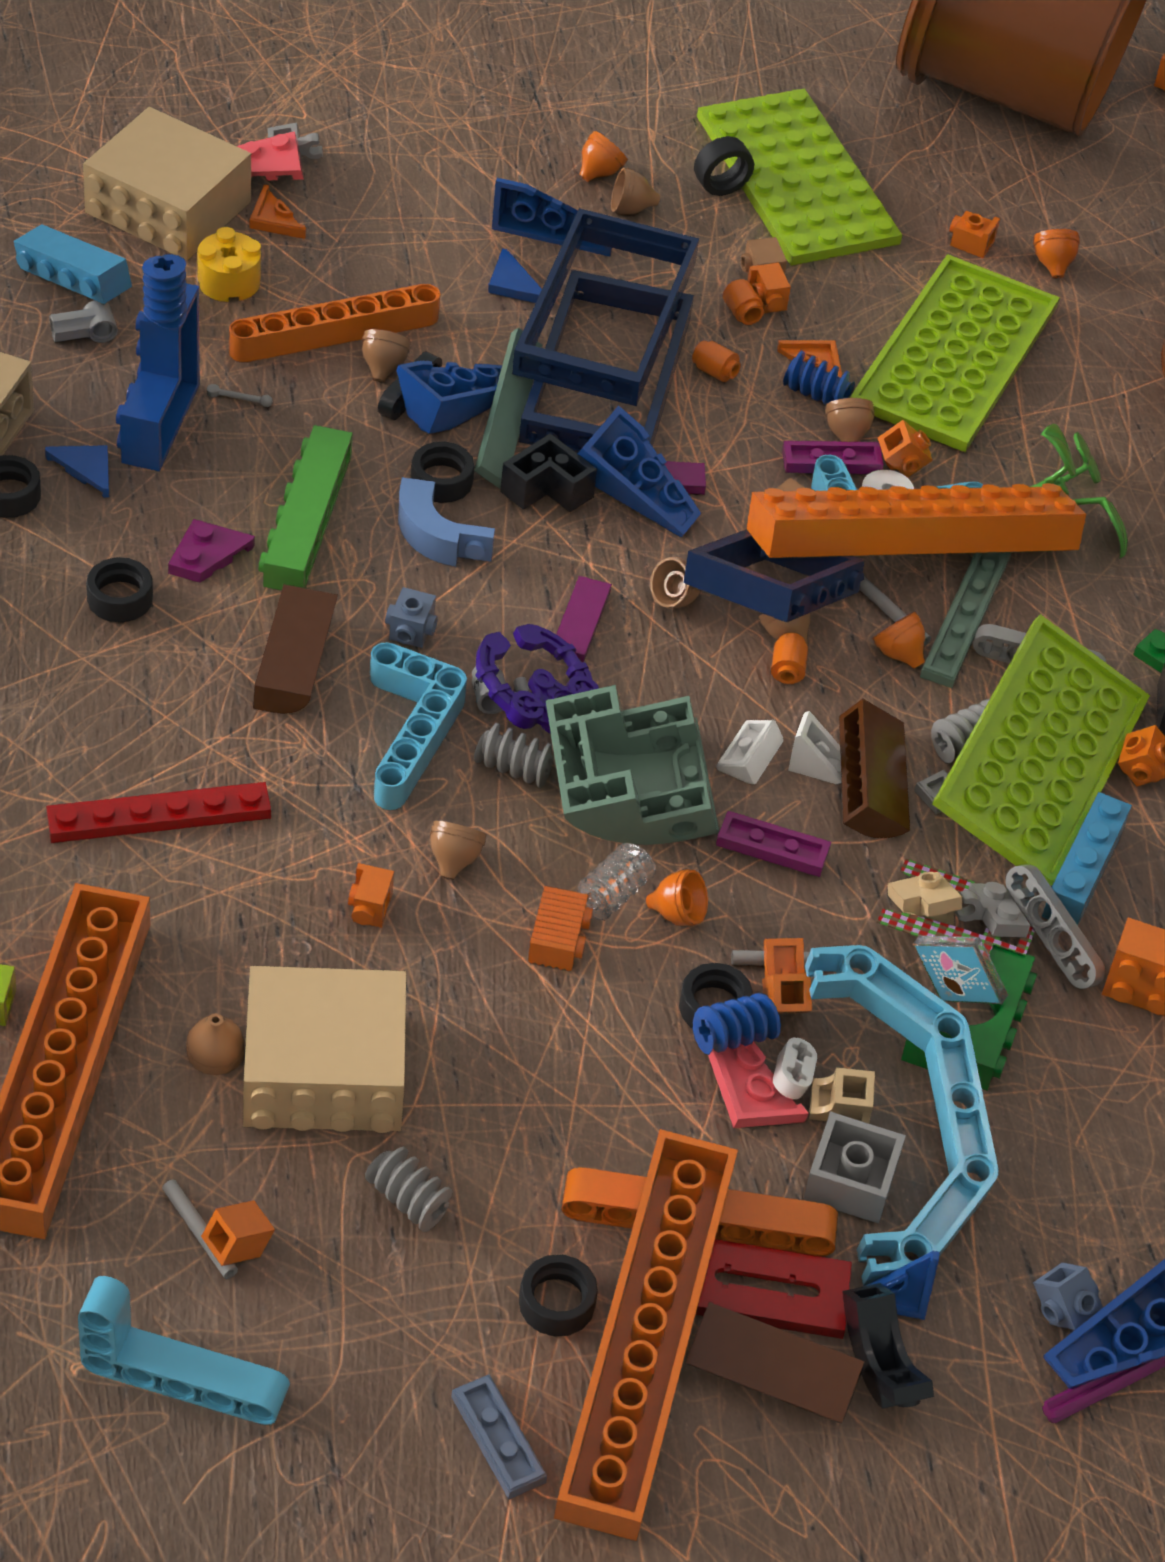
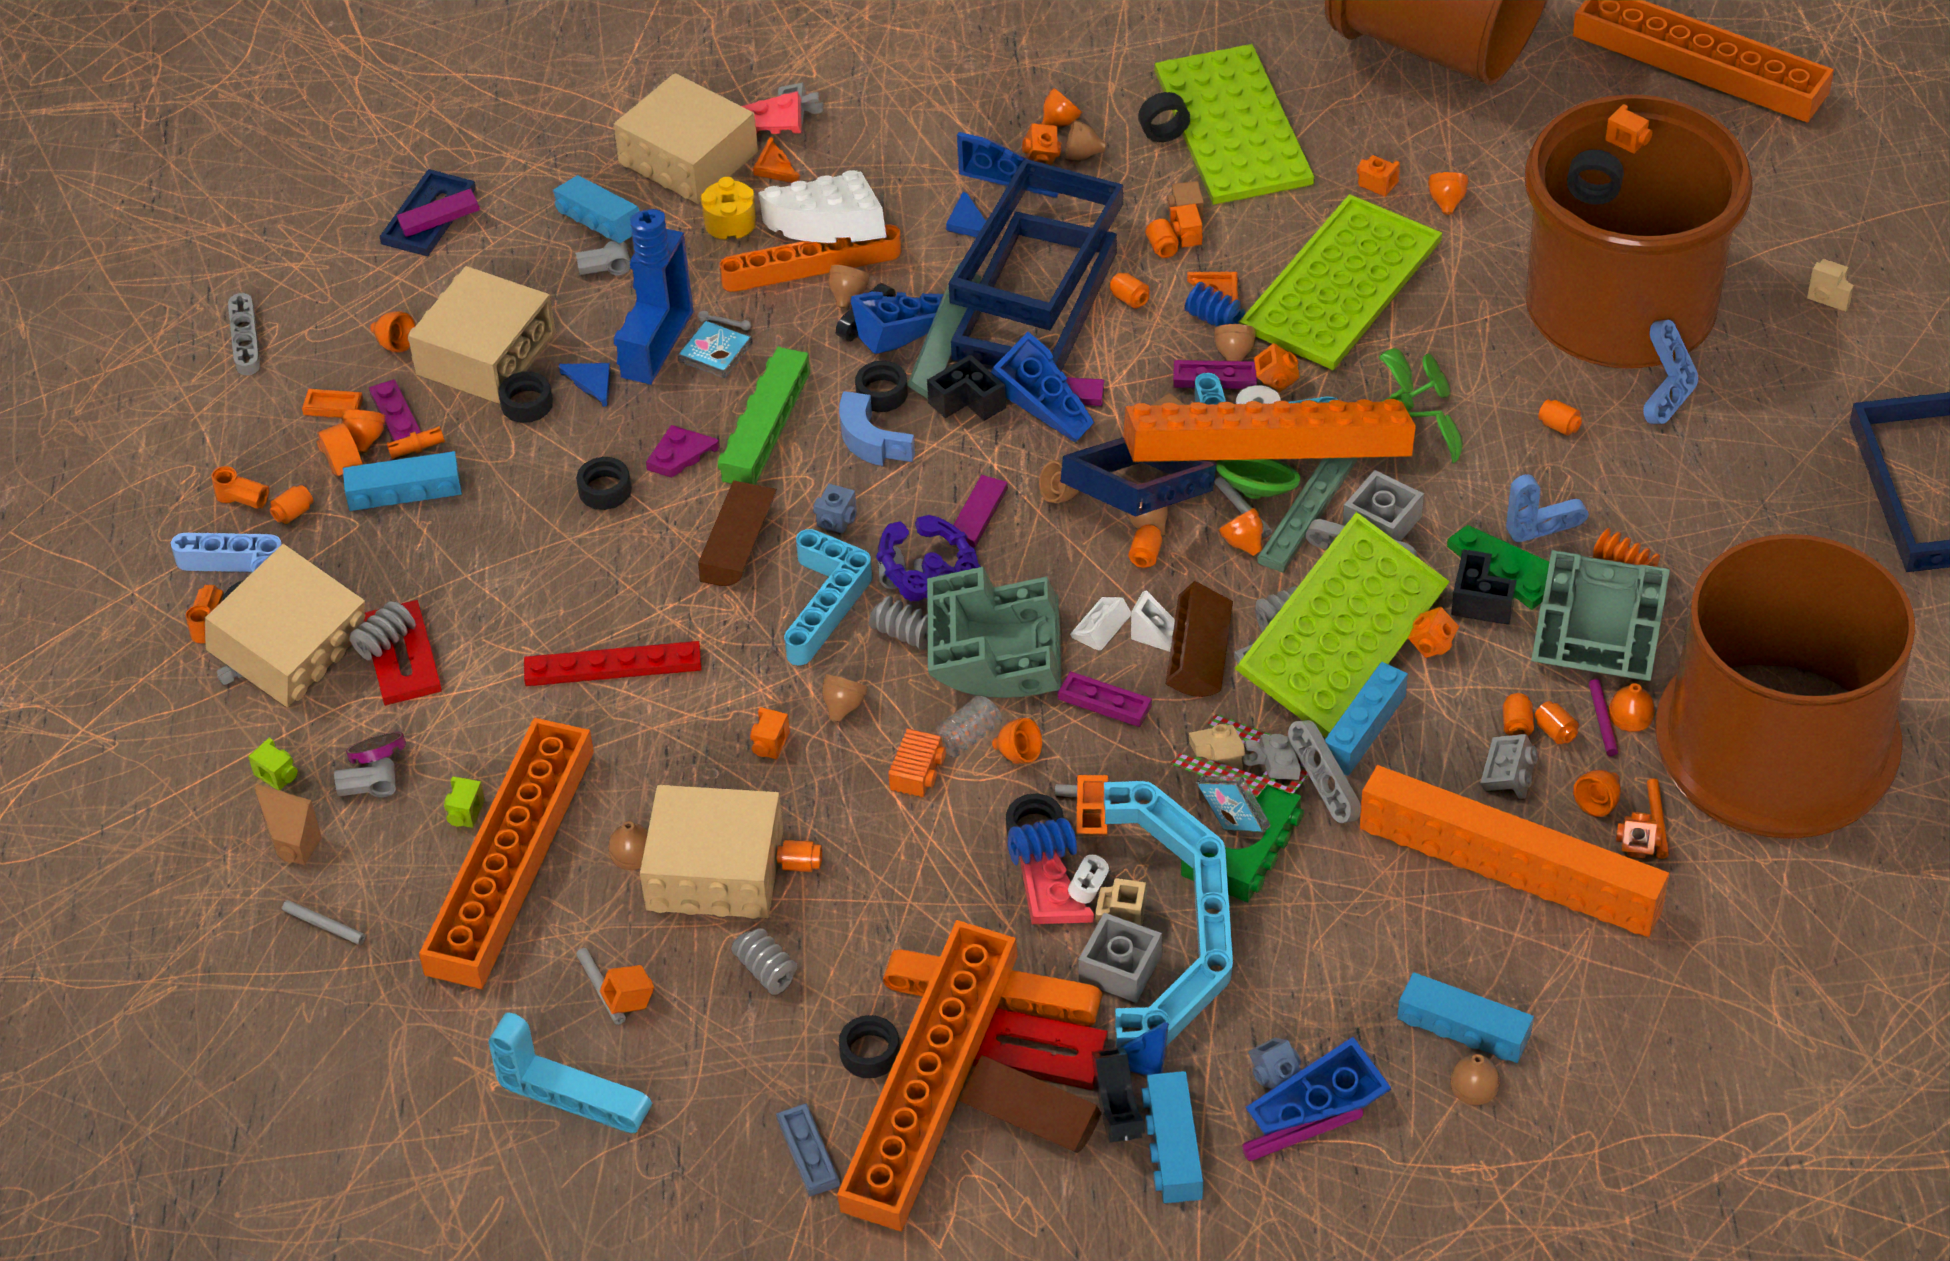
camera: 15 degrees right, 0 degrees up
none -> tile [677,320,753,378]
none -> white brick [758,170,886,243]
none -> orange brick [777,840,822,872]
none -> orange brick [1022,123,1061,166]
none -> dark azure brick [1141,1071,1203,1203]
none -> bright green dish [1216,459,1300,499]
none -> light grey brick [1343,470,1424,541]

